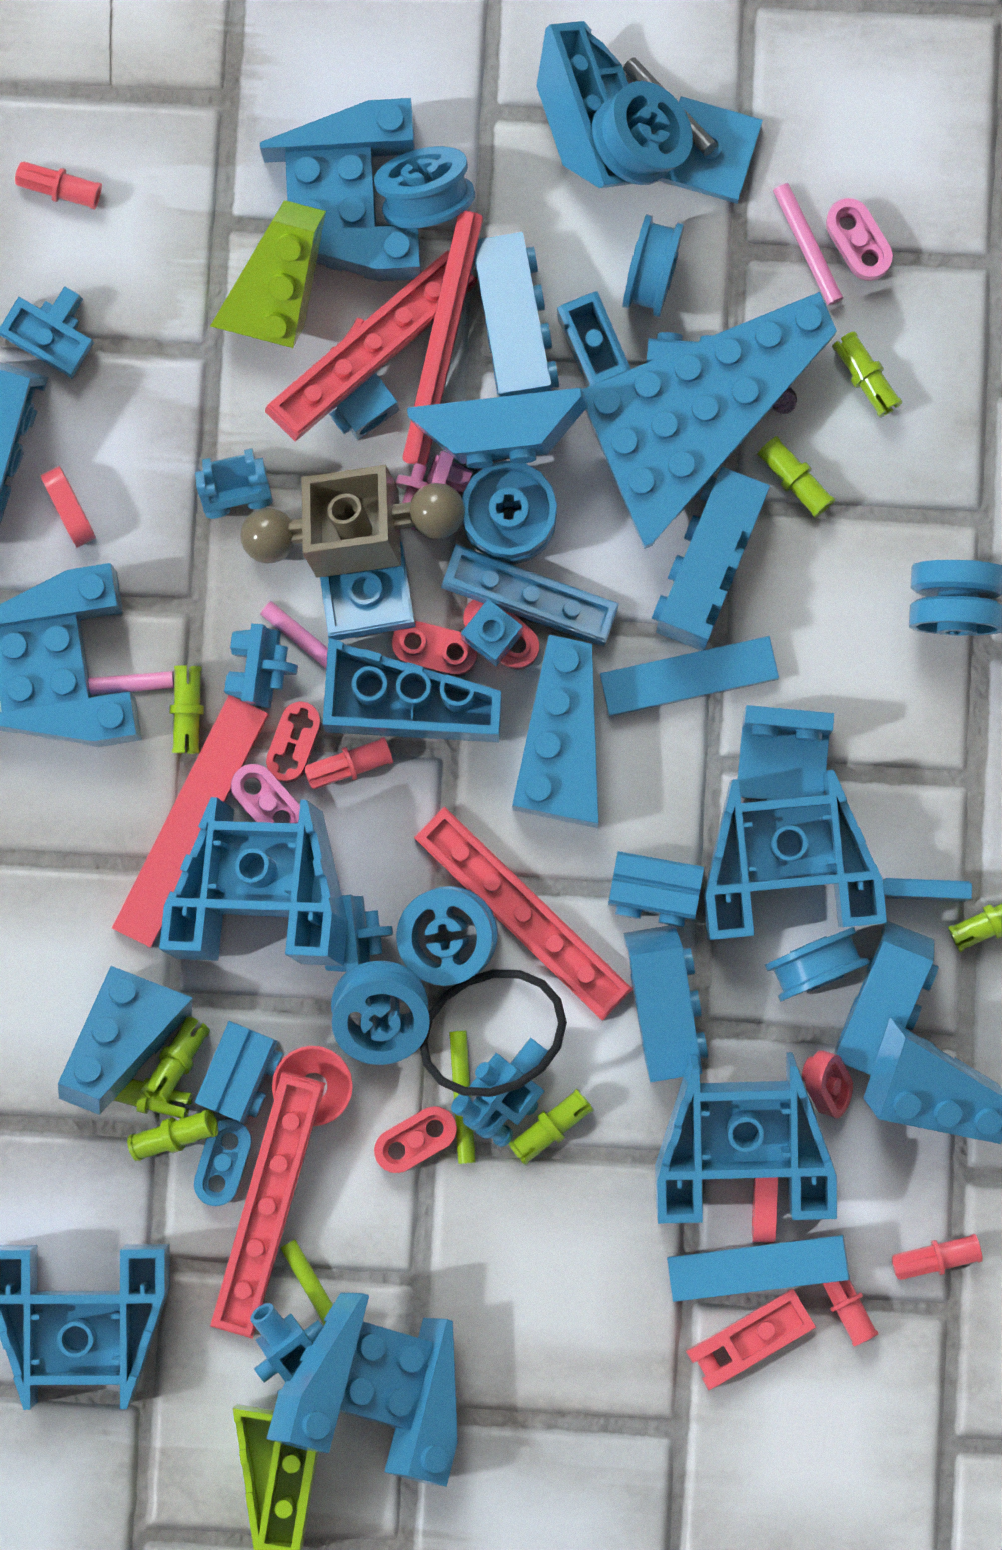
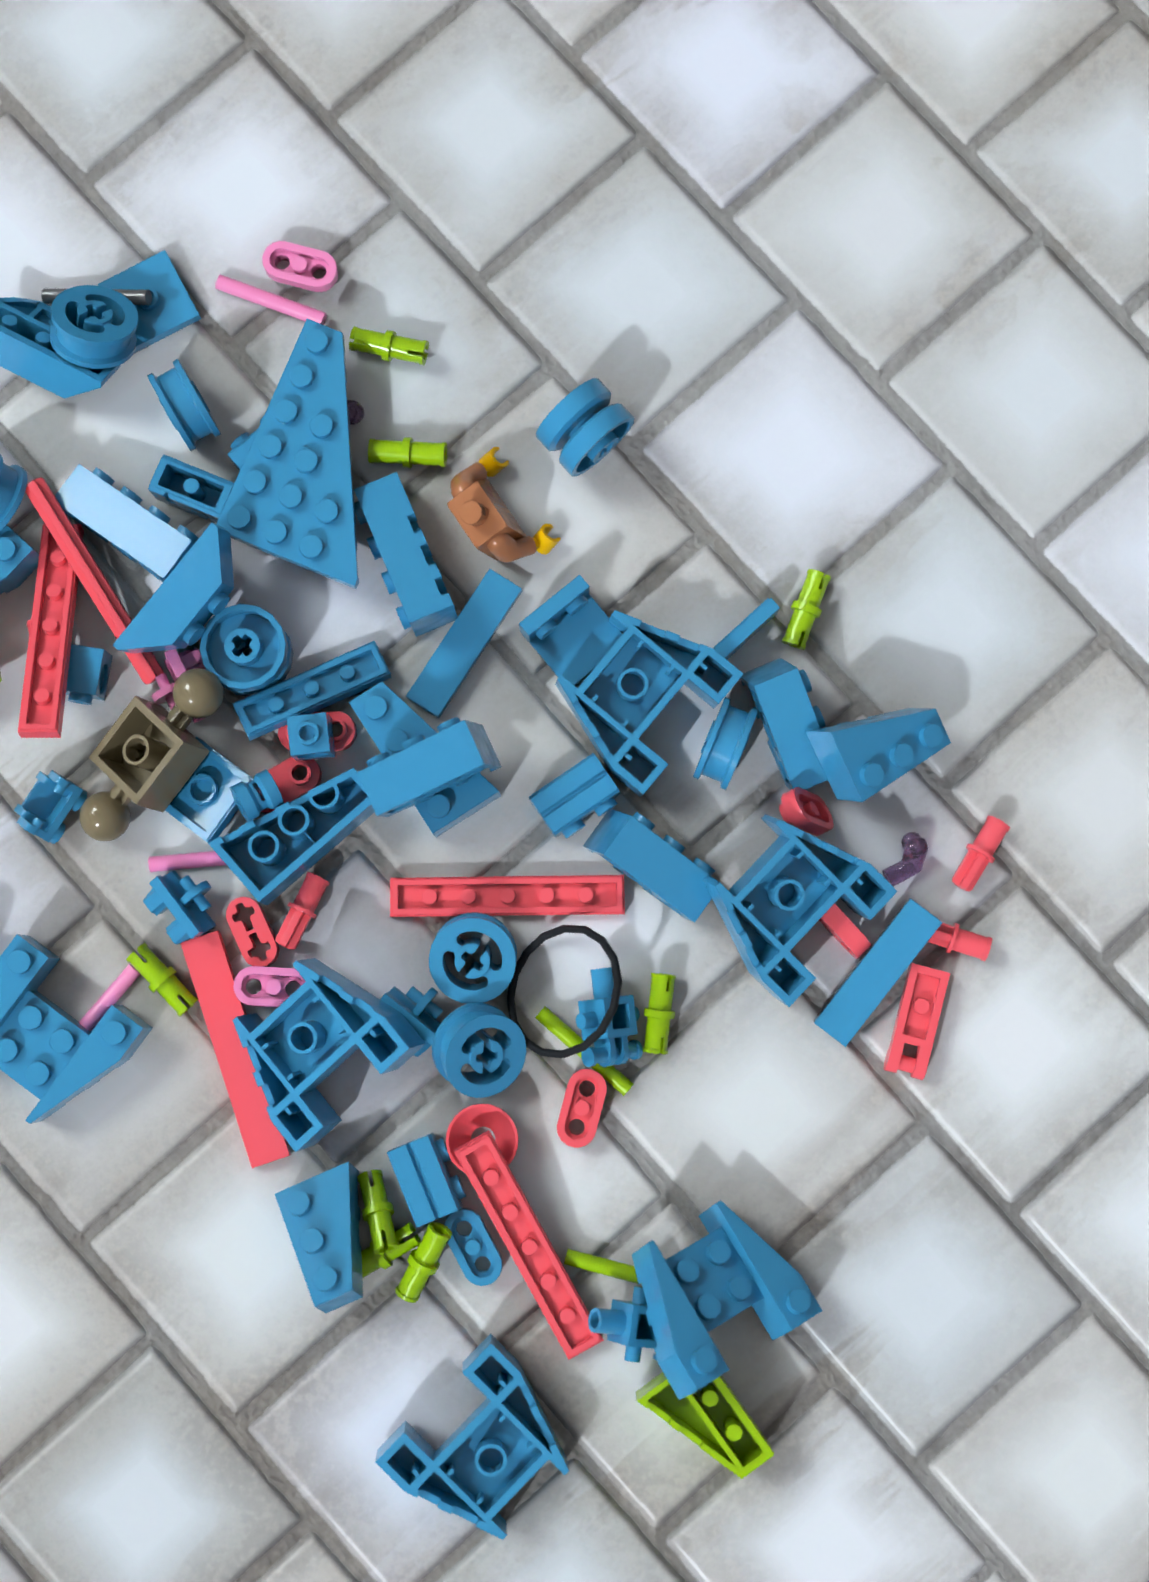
camera: 50 degrees left, 0 degrees up
none -> dark azure wheel [230,769,284,822]
none -> dark azure wedge [357,717,502,817]
none -> nougat torso [447,447,561,563]
none -> clear purple arm [882,832,928,887]

